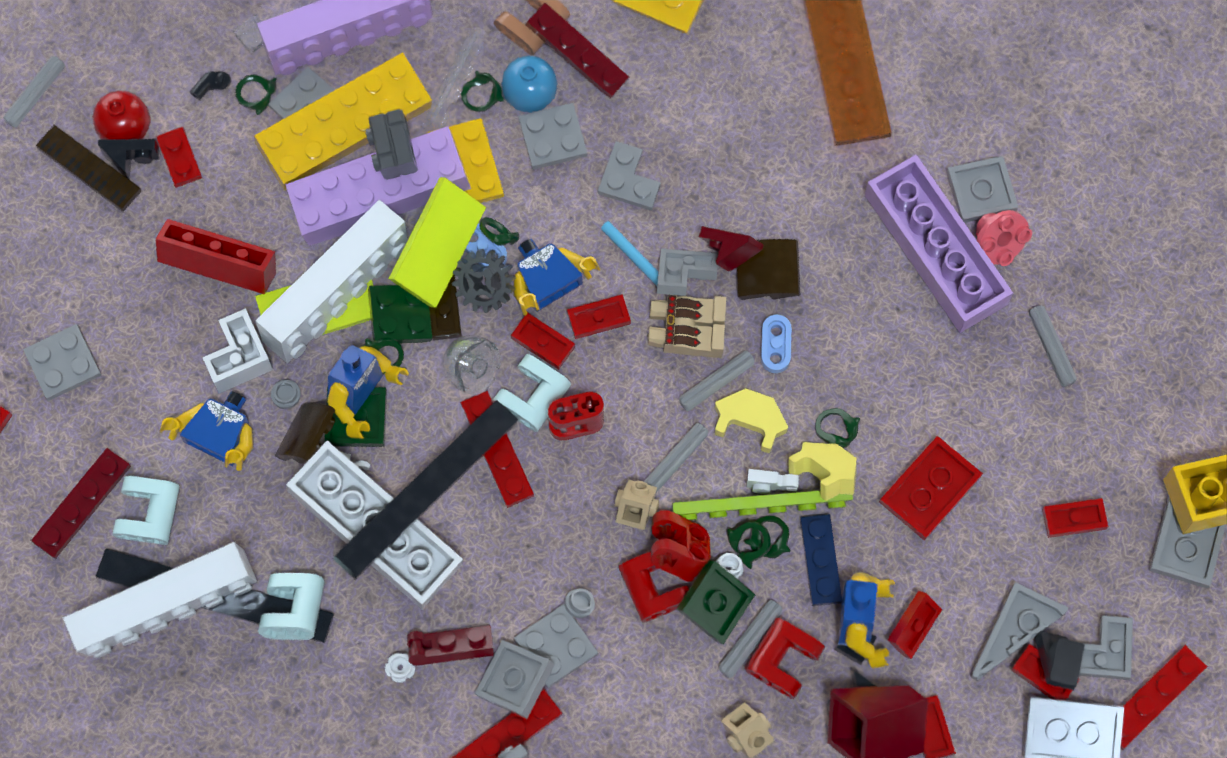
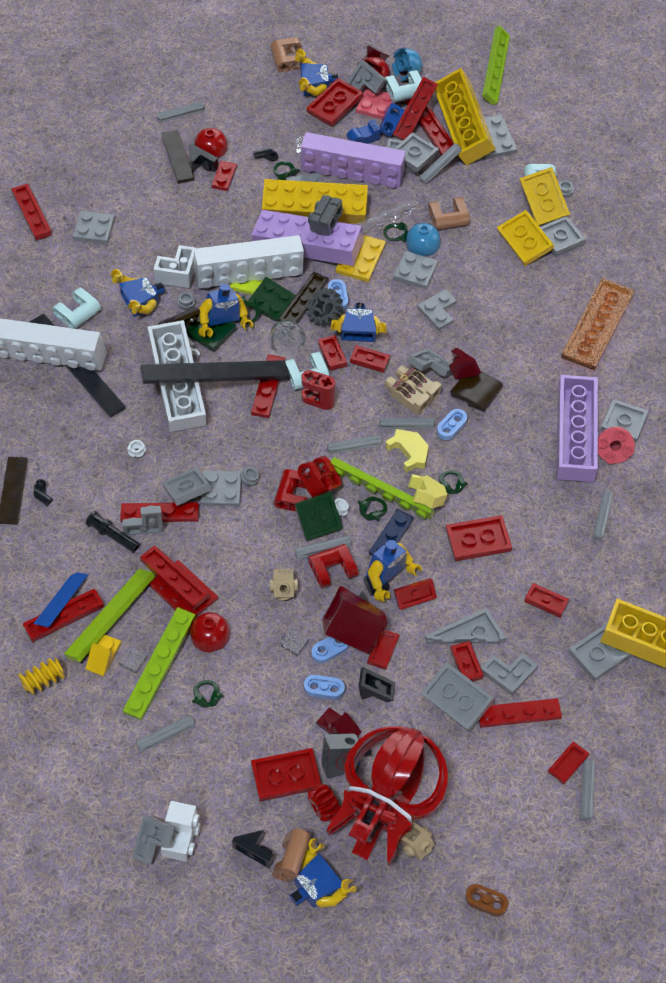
camera: 35 degrees right, 15 degrees down
dark red plate [30,448,131,560] -> none
red brick [155,219,276,295] -> none
light aqua connector [258,573,325,640] -> none
neon yellow tile [388,177,486,308] -> none
dark red plate [407,625,494,666] -> none
dark green piece [479,217,520,246] -> none
dark red plate [526,2,629,99] -> none
medium azure bar [601,221,659,286] -> none
tan brick [614,480,660,530] -> none
dark green piece [727,521,771,569] -> none
white plate [746,469,799,494] -> none
black slope [1035,631,1085,690] -> none

